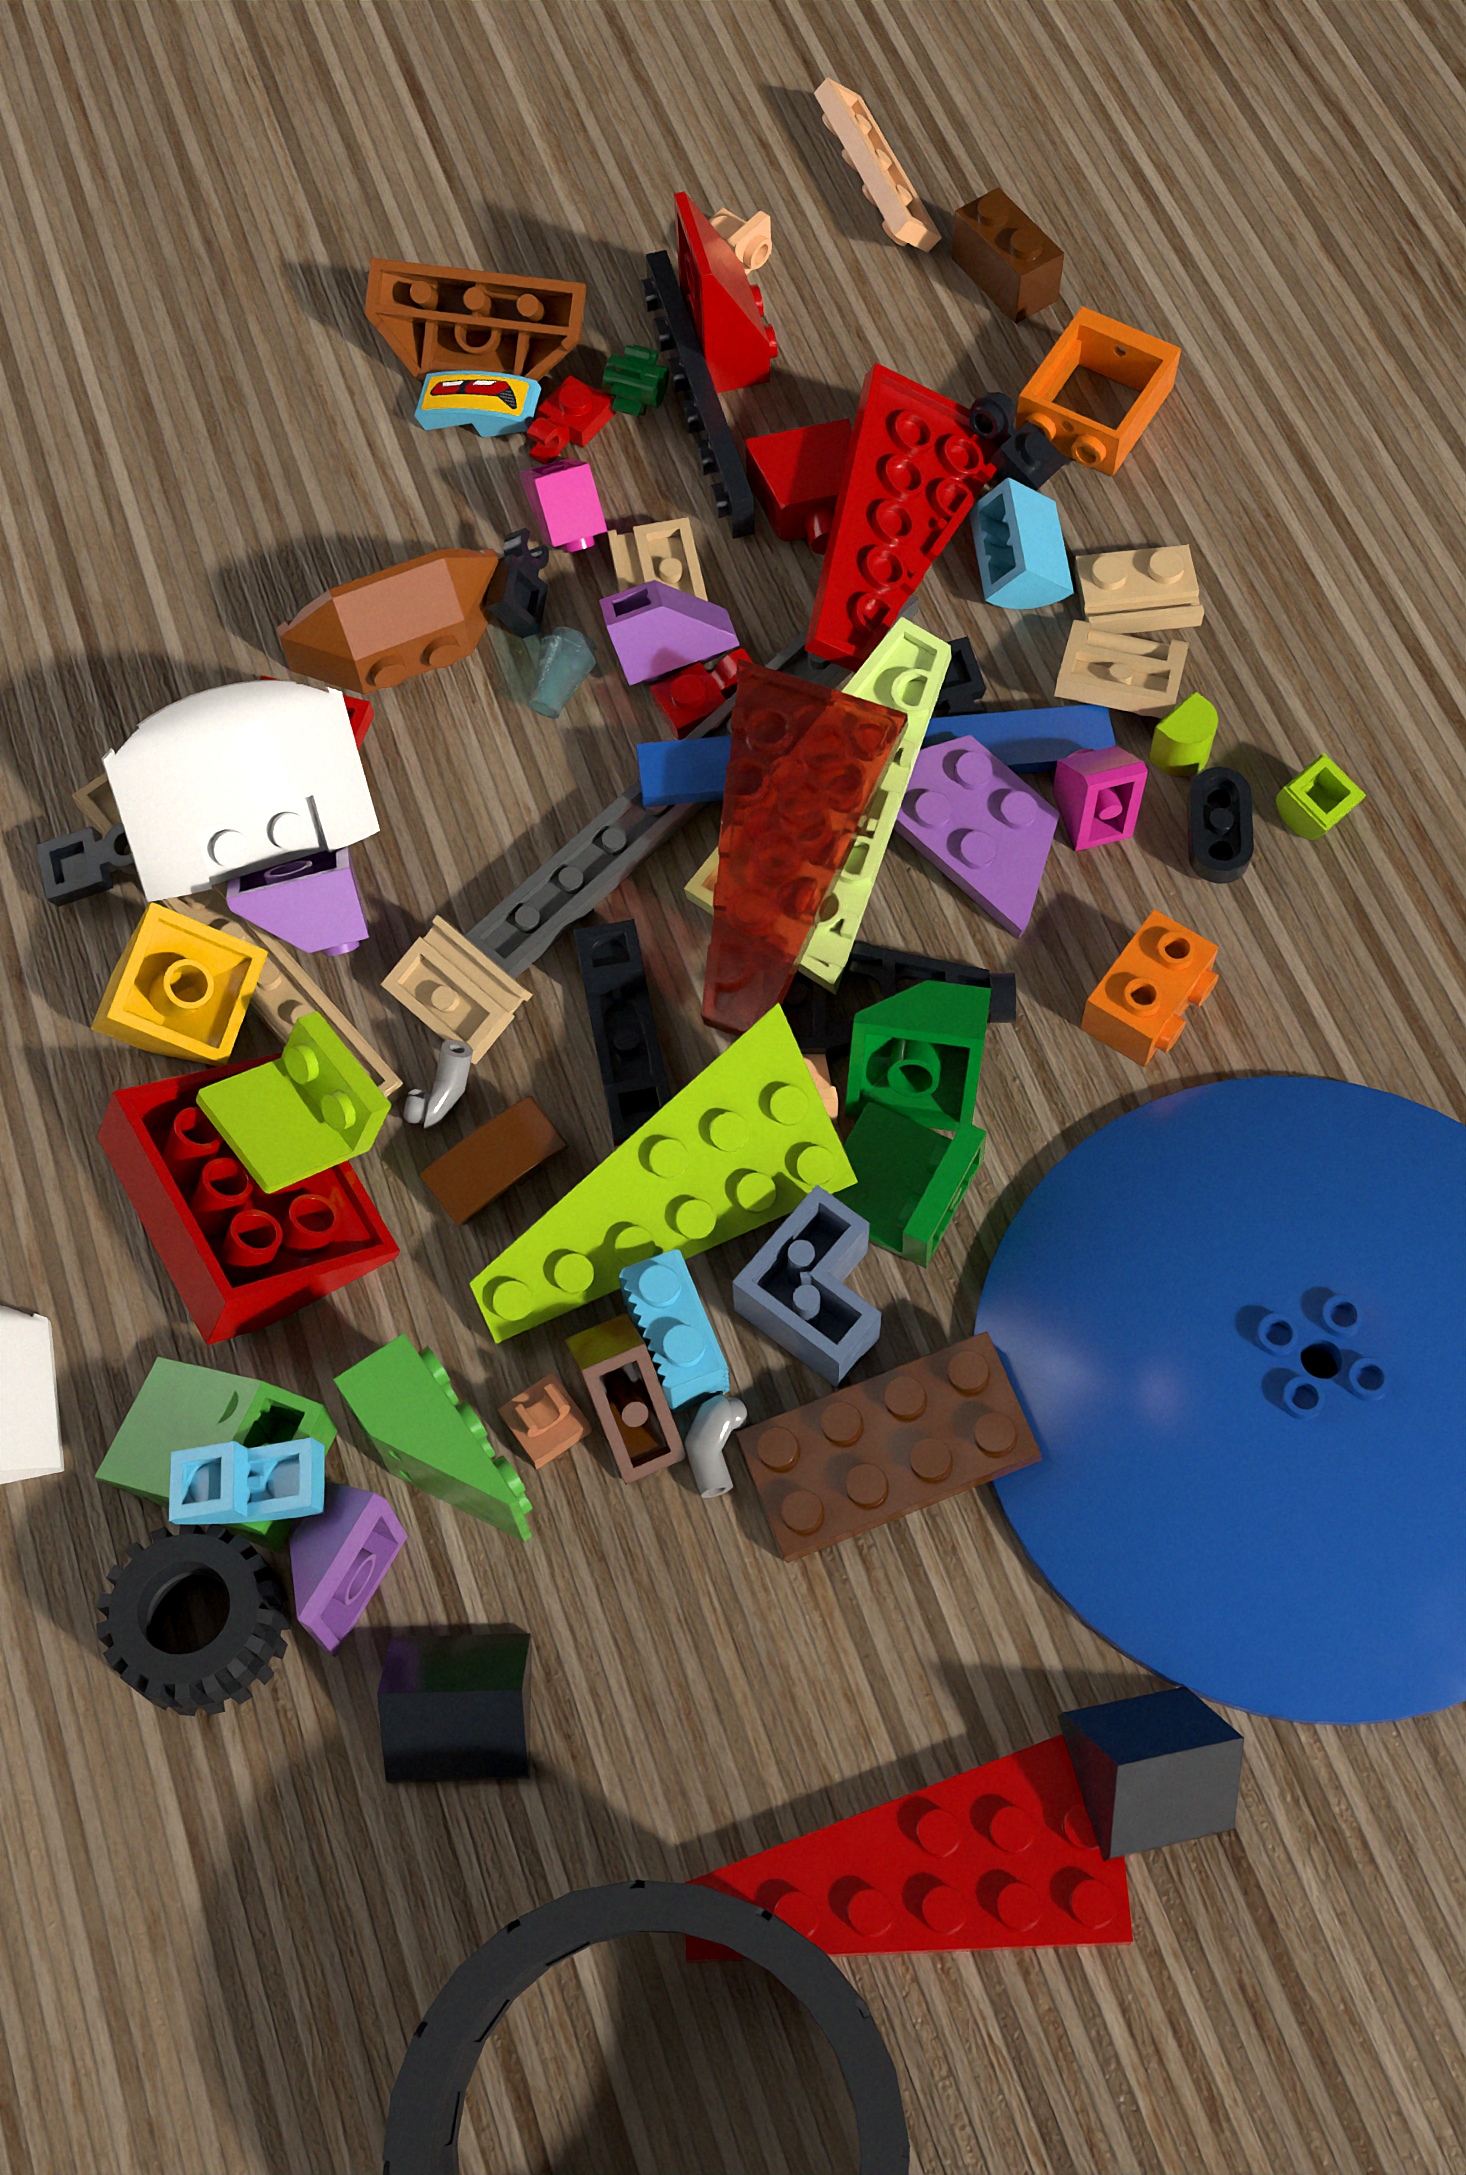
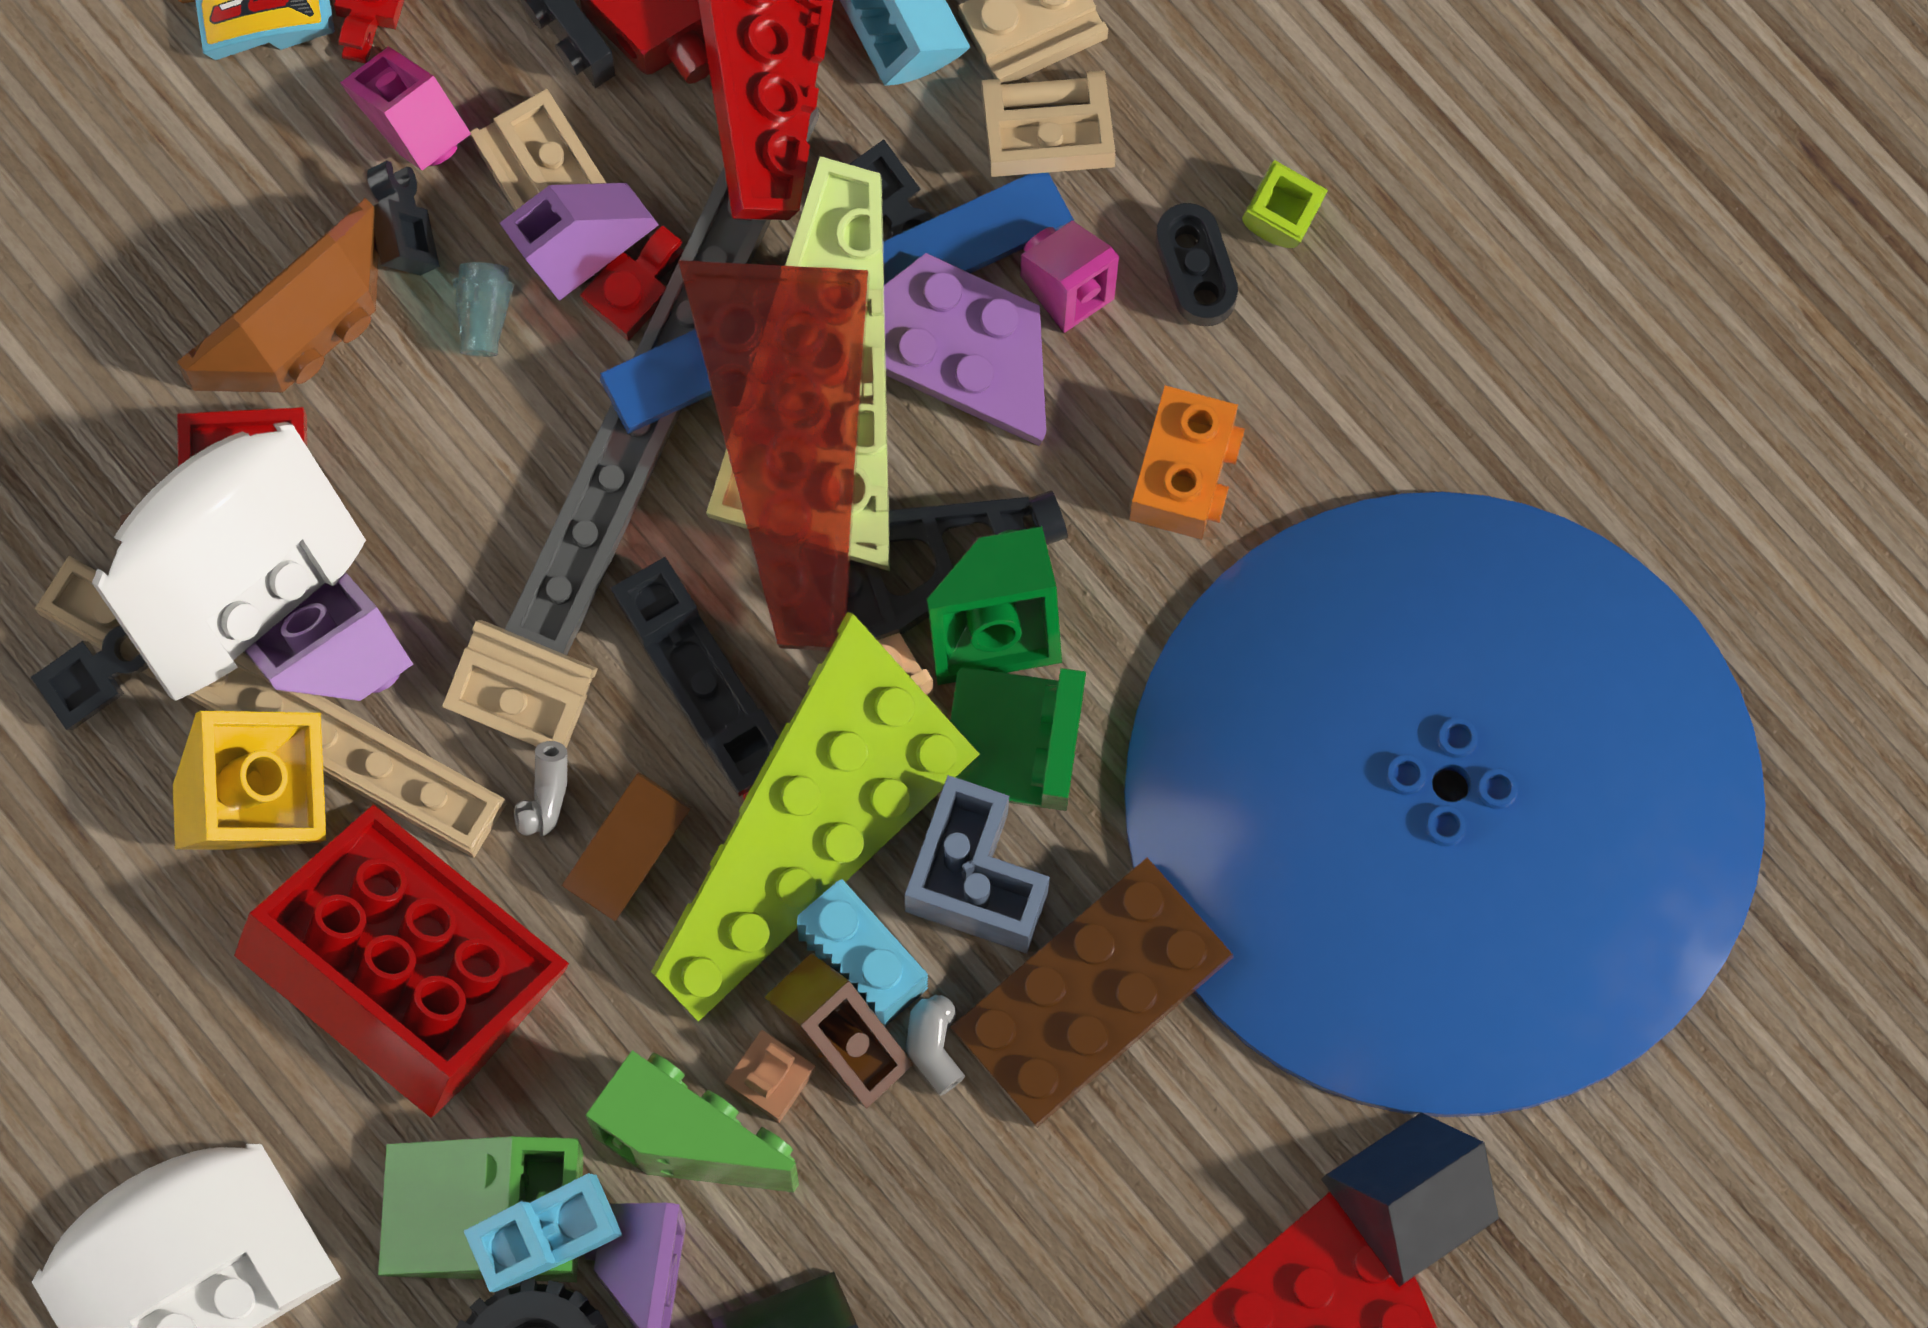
camera: 25 degrees left, 10 degrees up
lime bracket [196,1011,392,1194] -> none
lime brick [1149,692,1218,777] -> none

